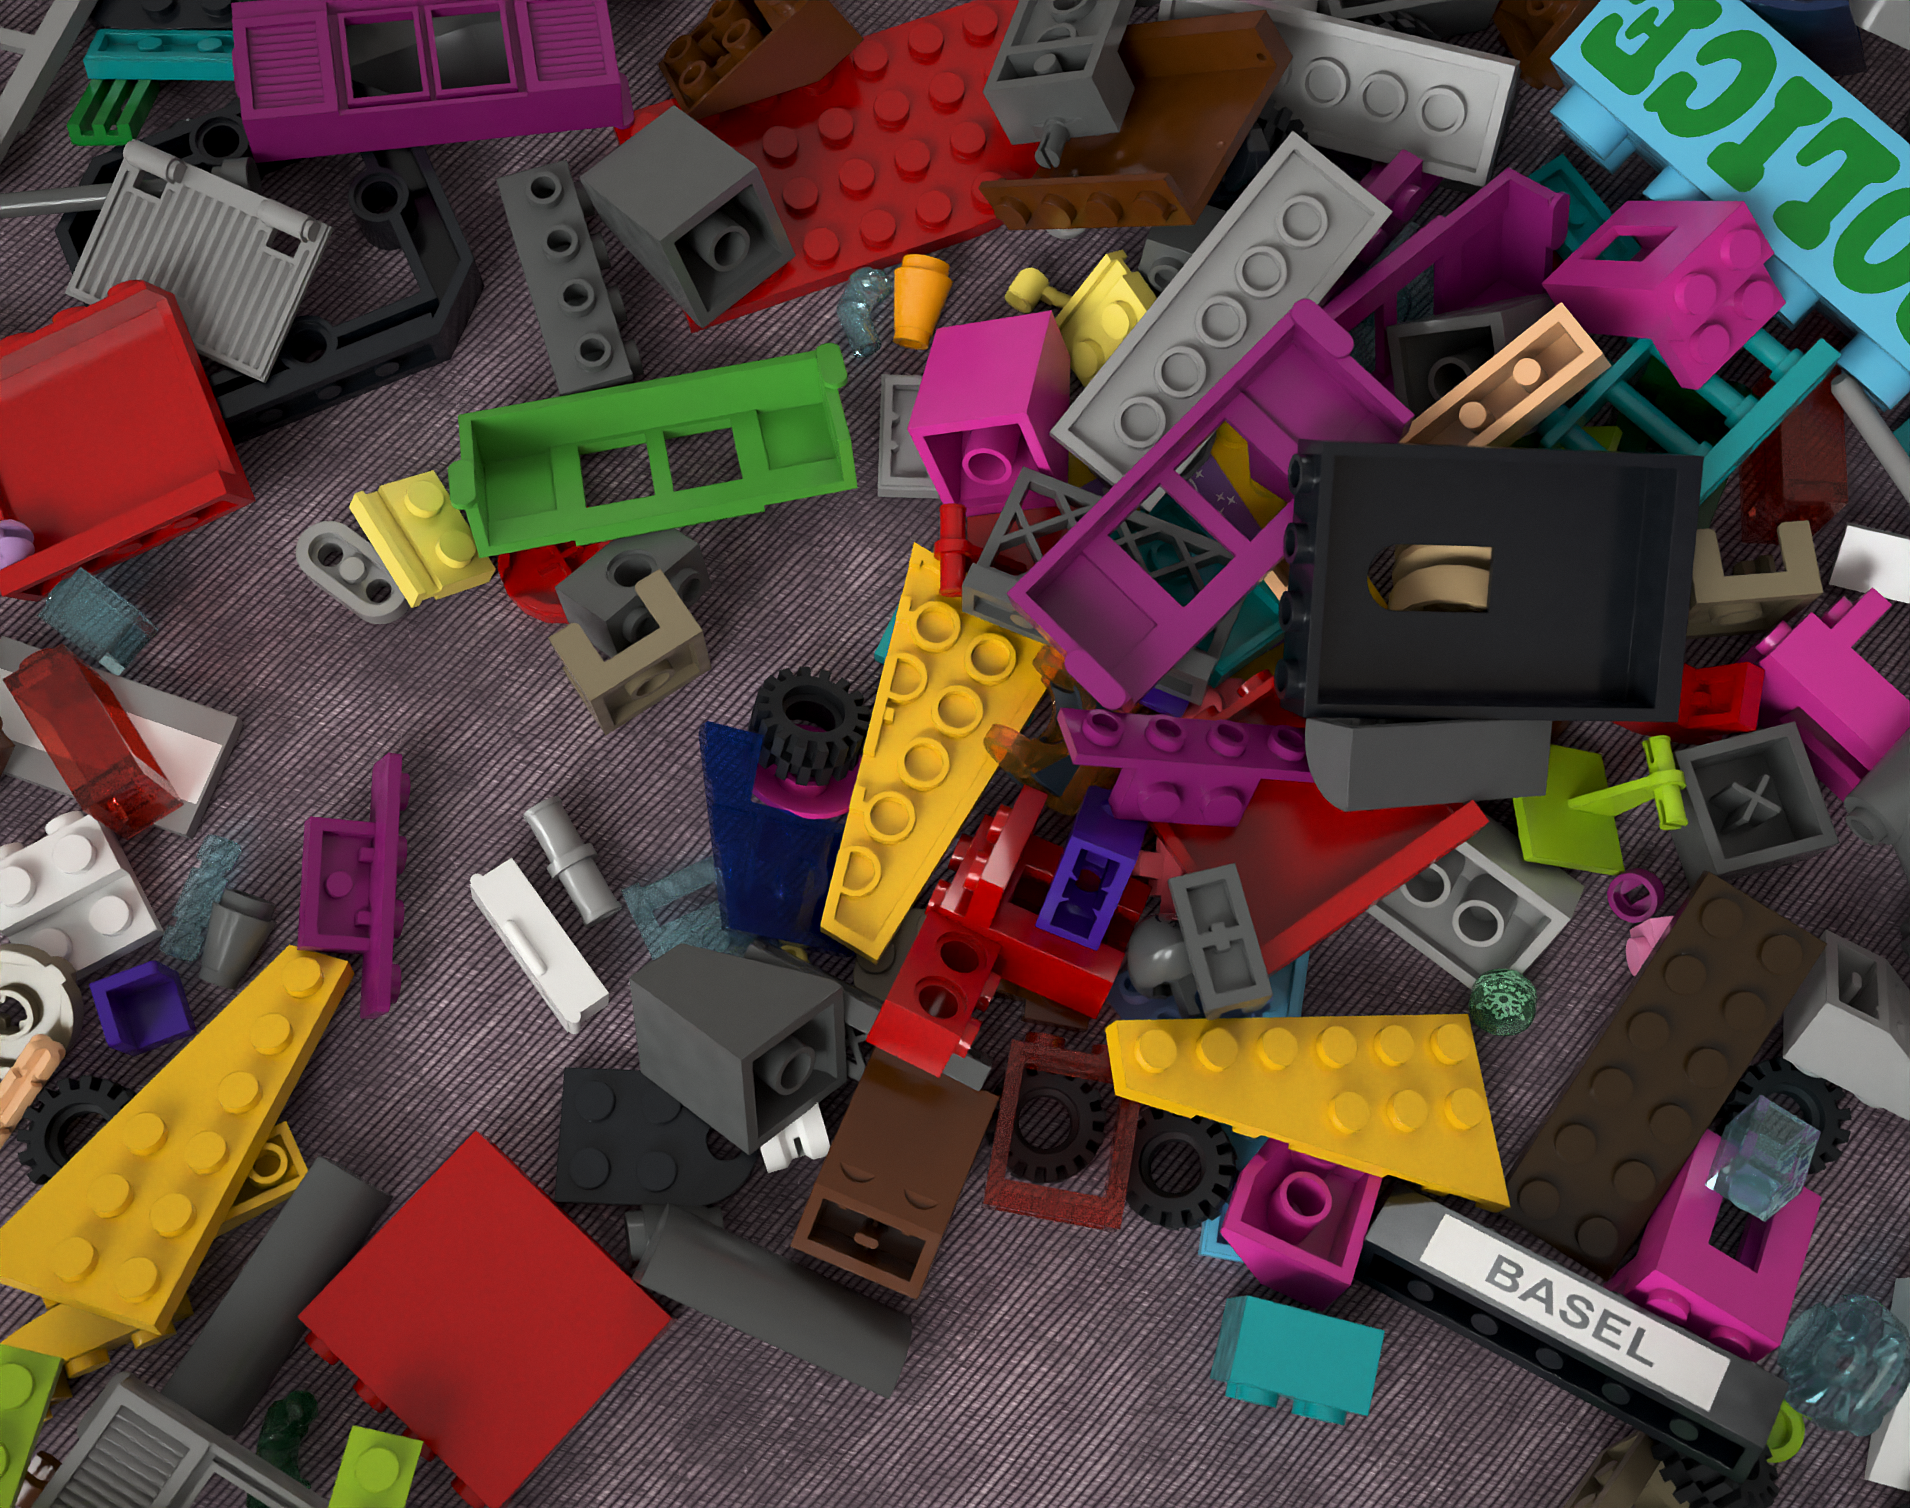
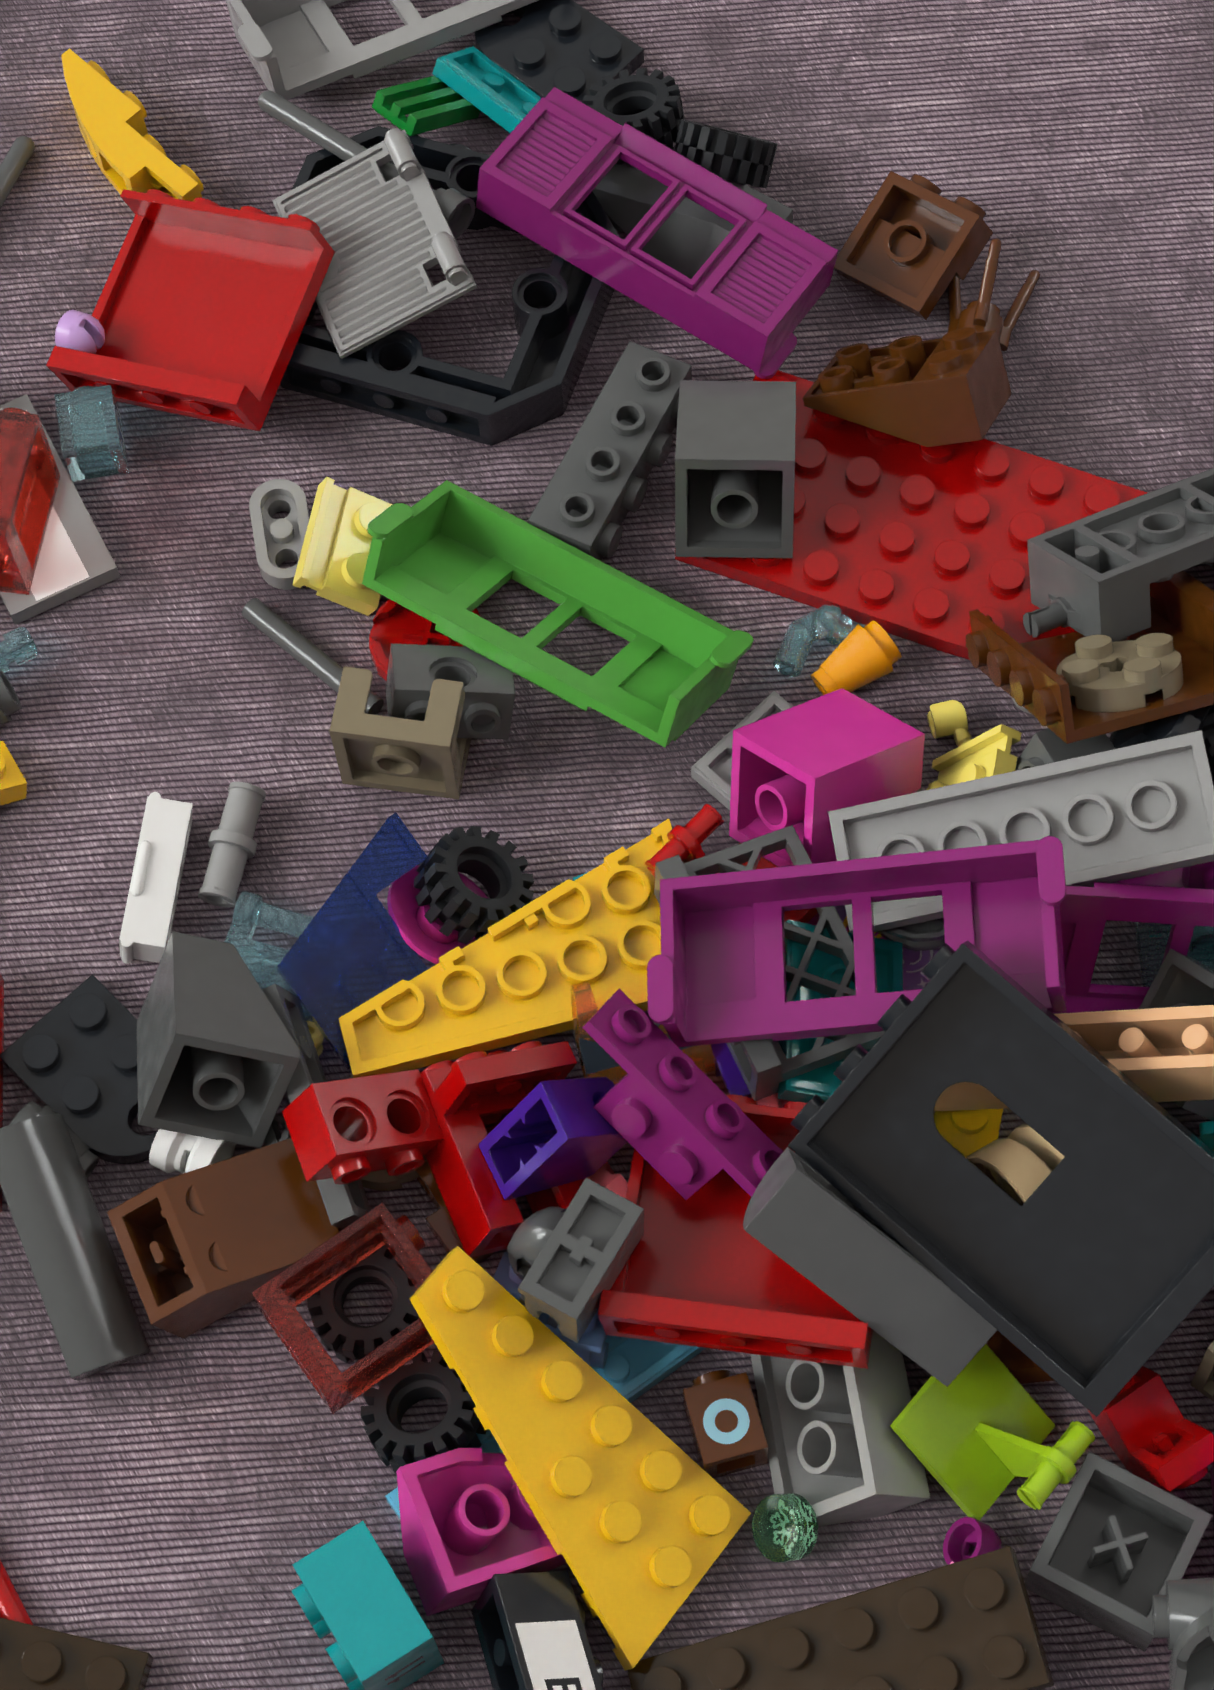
camera: 55 degrees right, 10 degrees down
magenta bracket [297,752,410,1019] -> none
none -> dark grey bar [241,598,384,715]
none -> reddish brown brick [683,1370,768,1478]
none -> dark tan plate [1056,633,1184,712]

